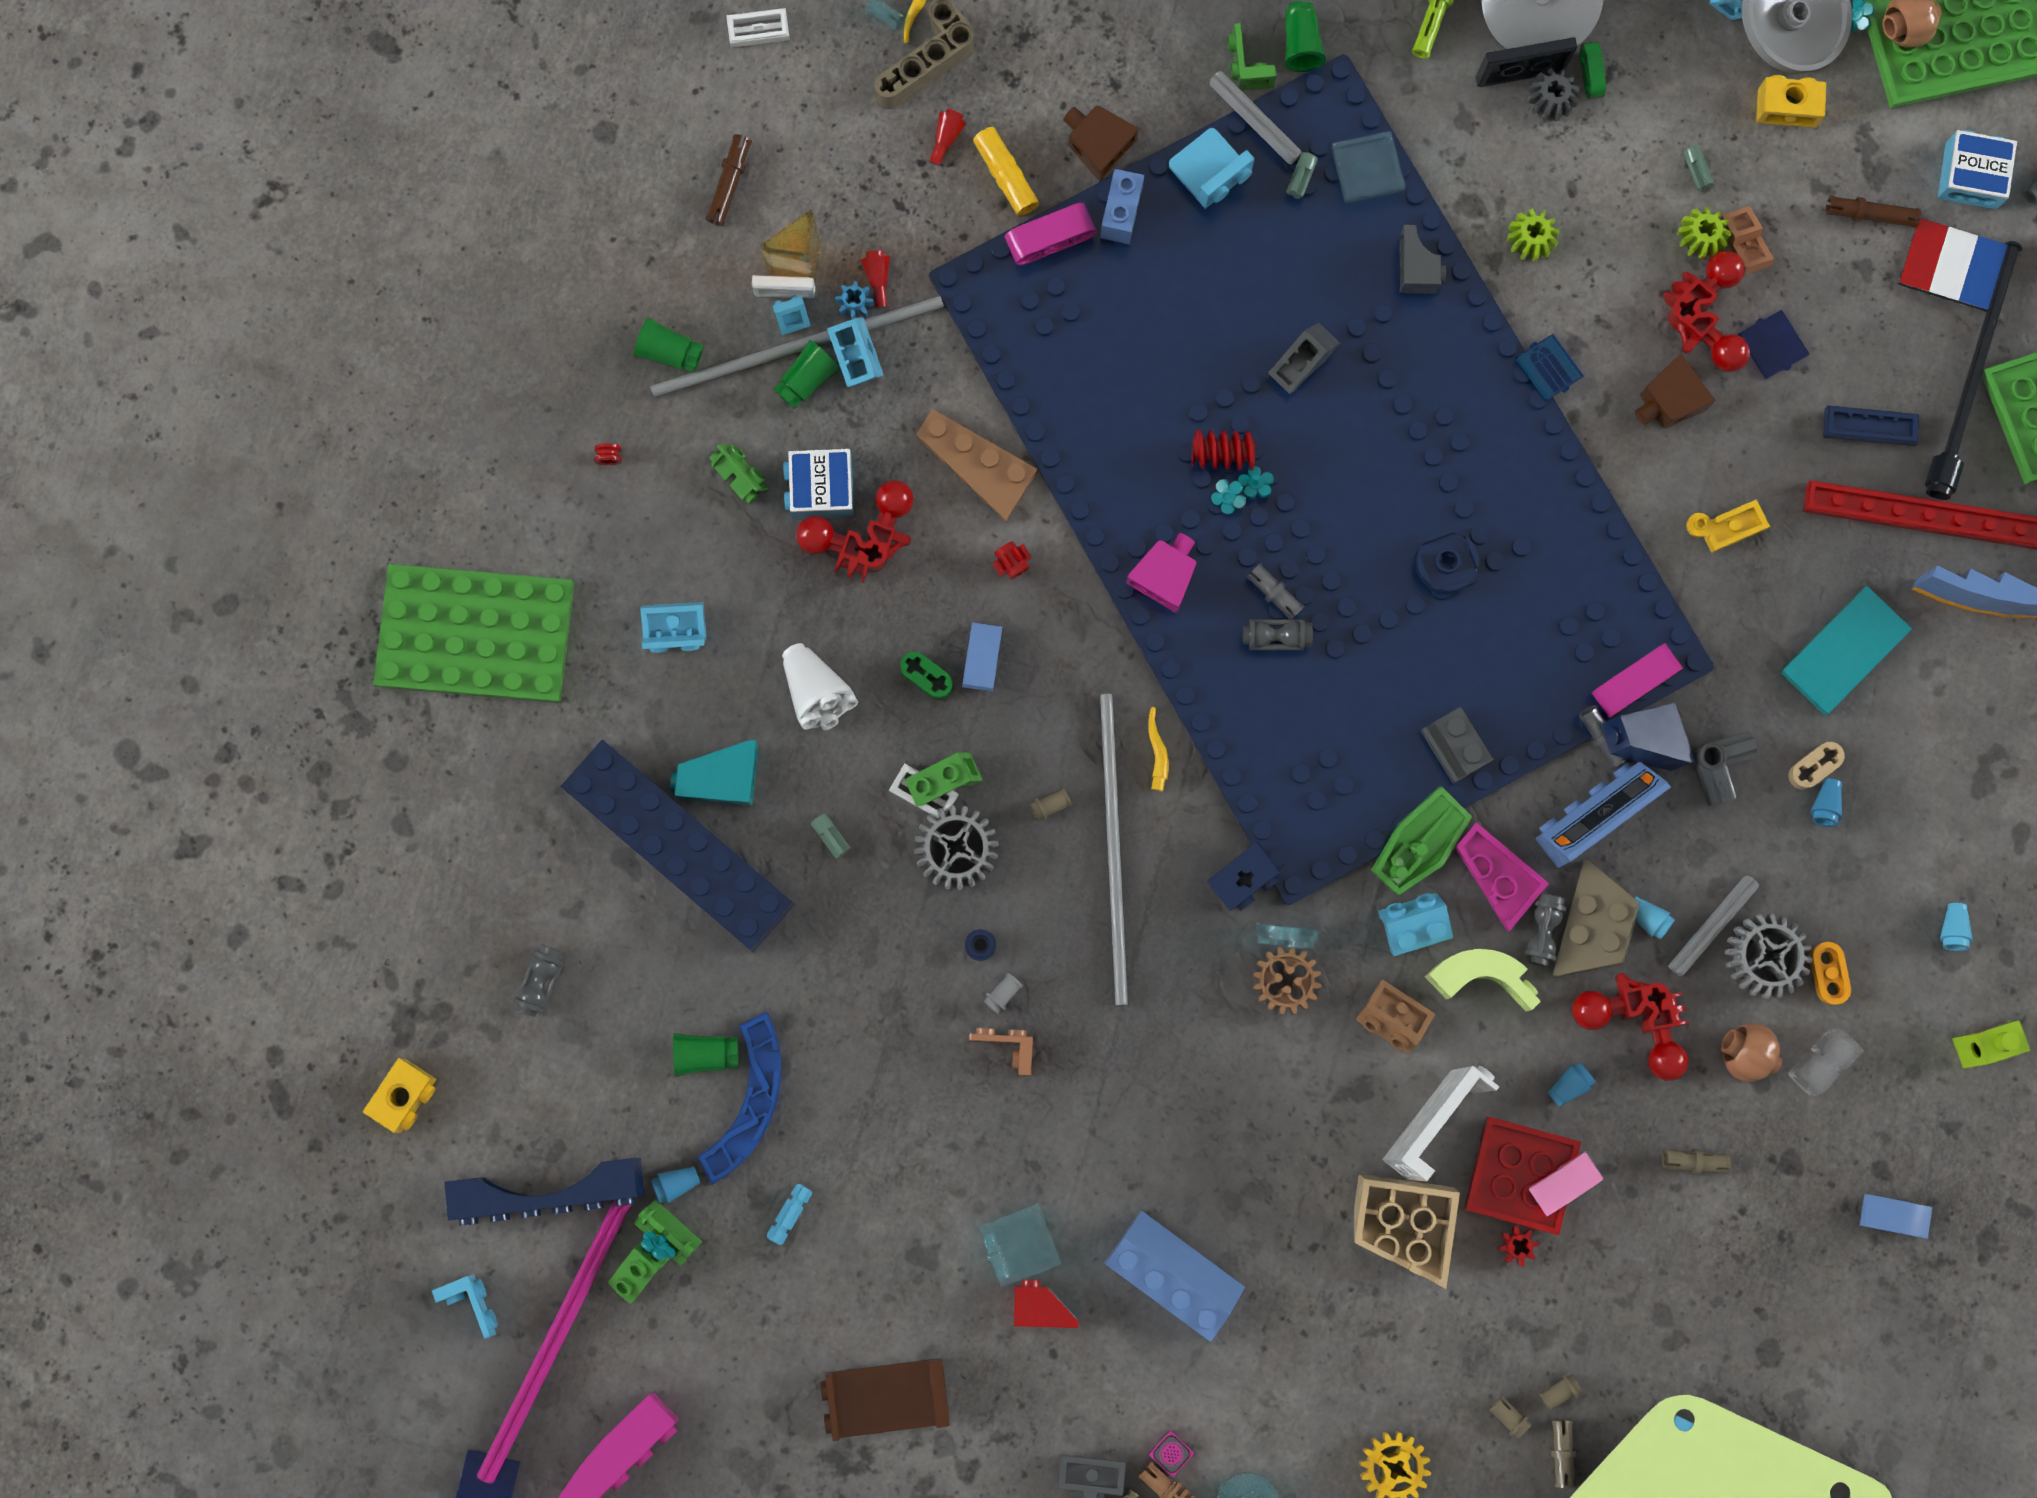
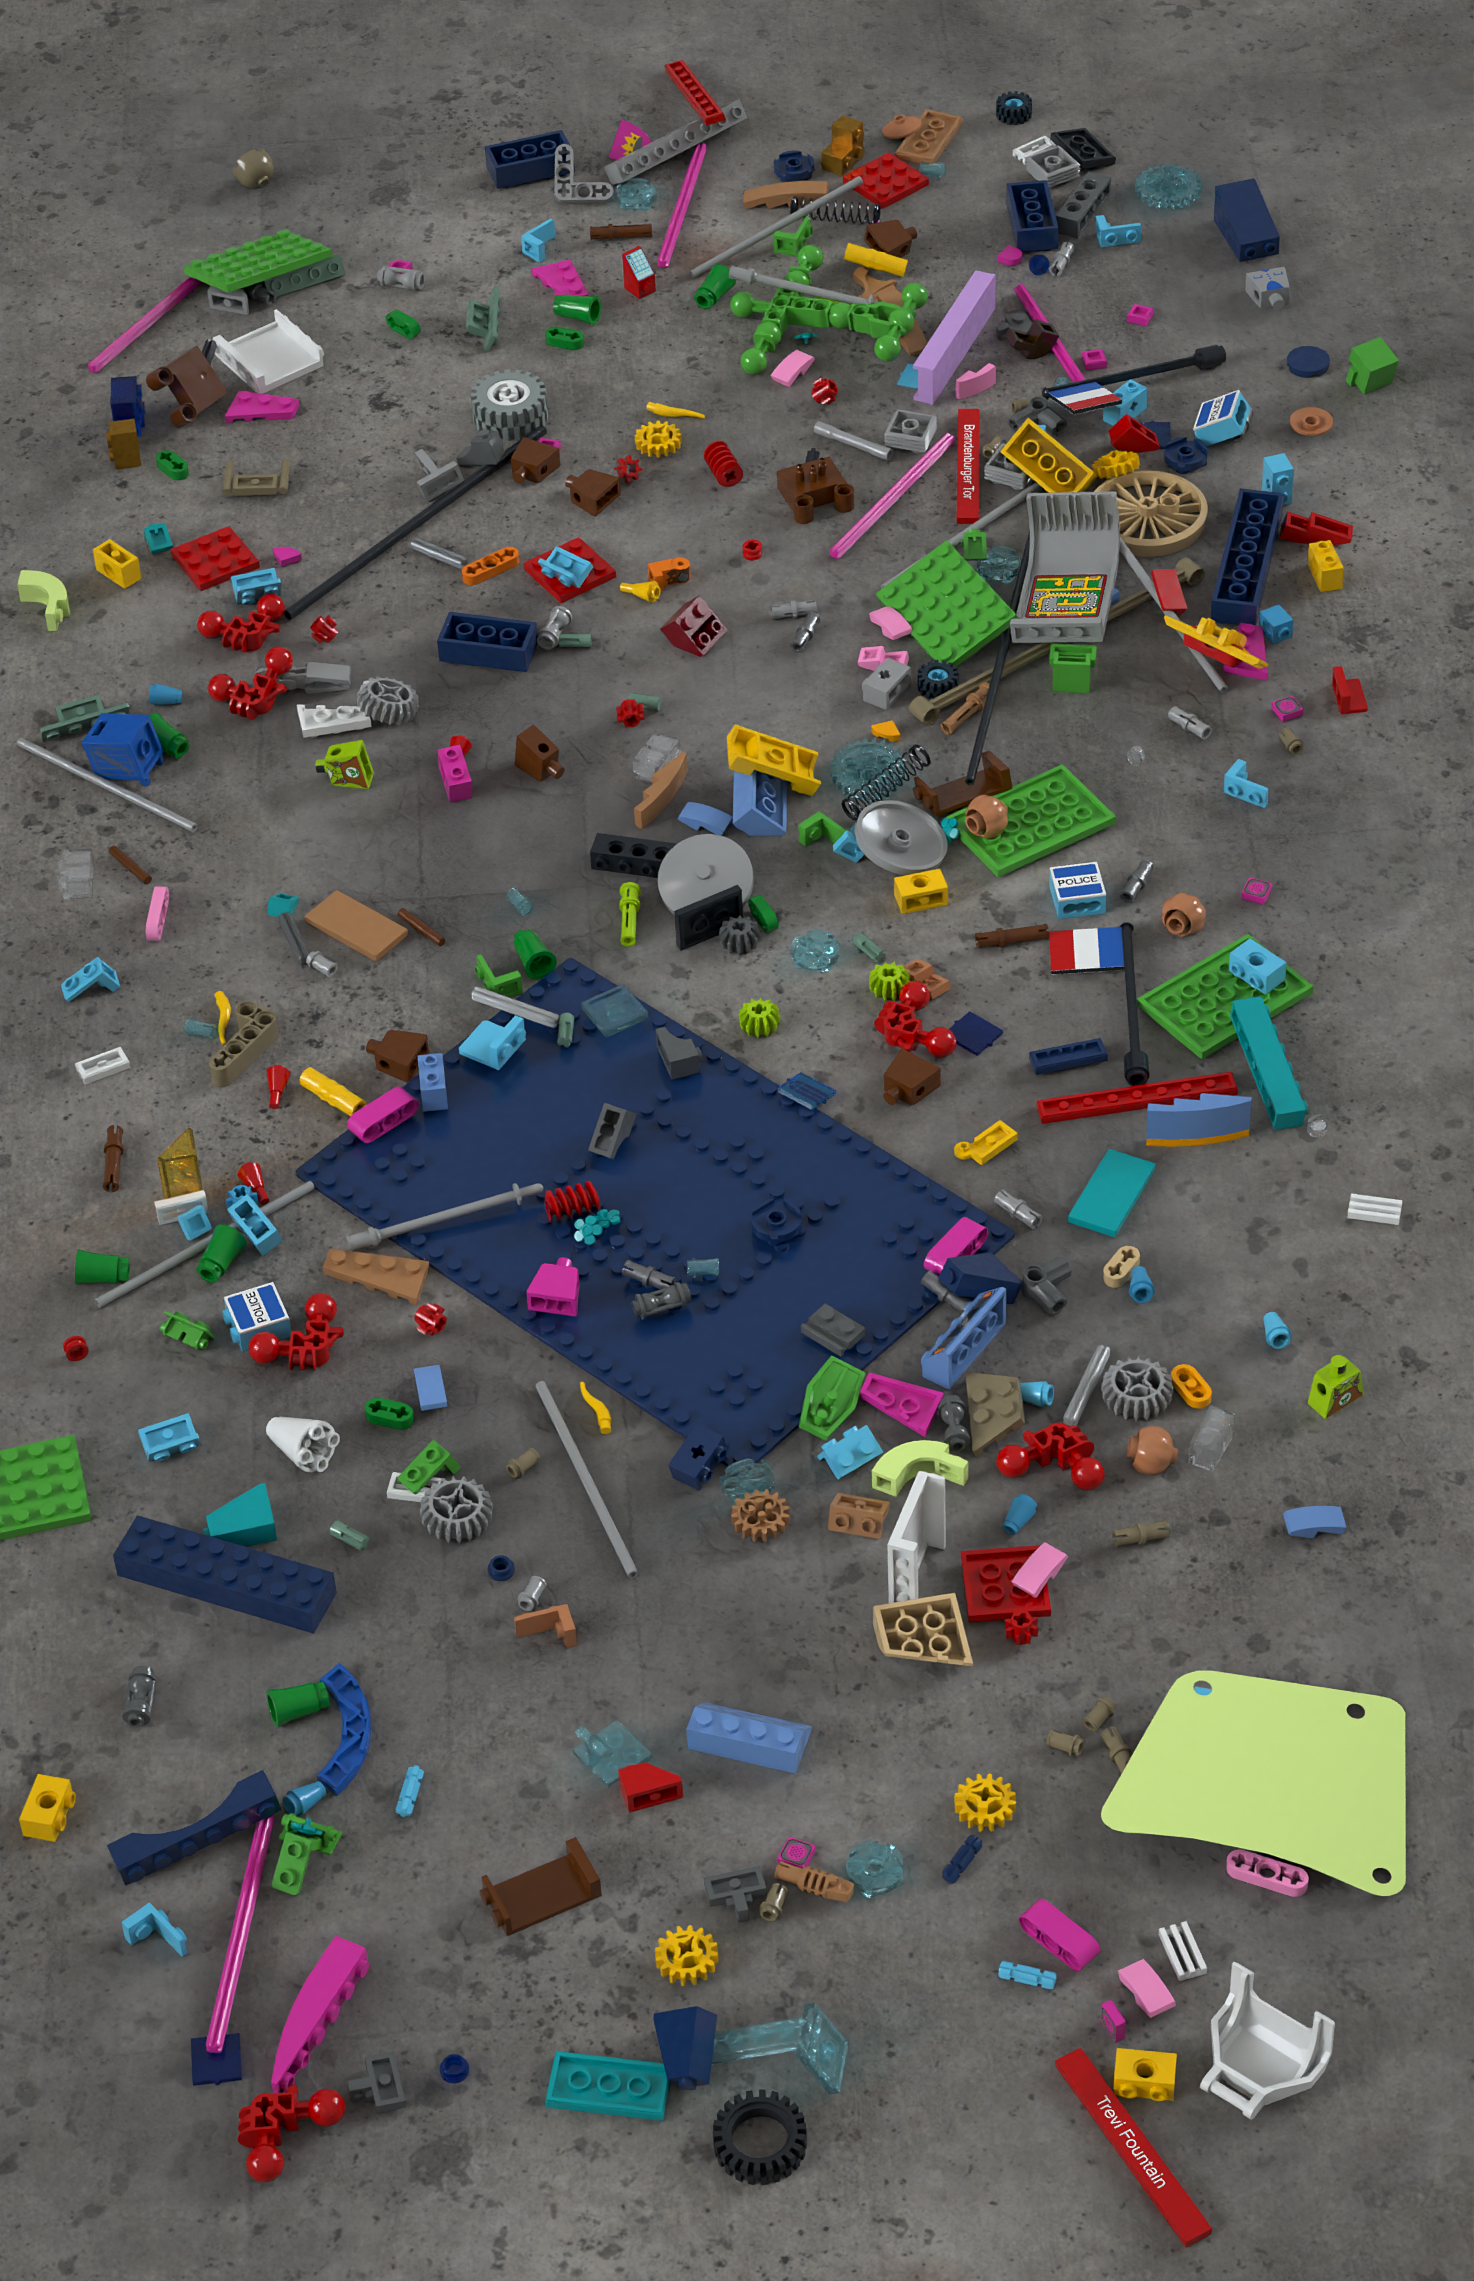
camera: 15 degrees left, 35 degrees down
none -> light grey bar [346,1183,543,1251]
none -> clear light blue pin [687,1257,719,1278]
none -> clear light blue plate [791,930,840,972]
none -> light grey pin [994,1189,1043,1229]

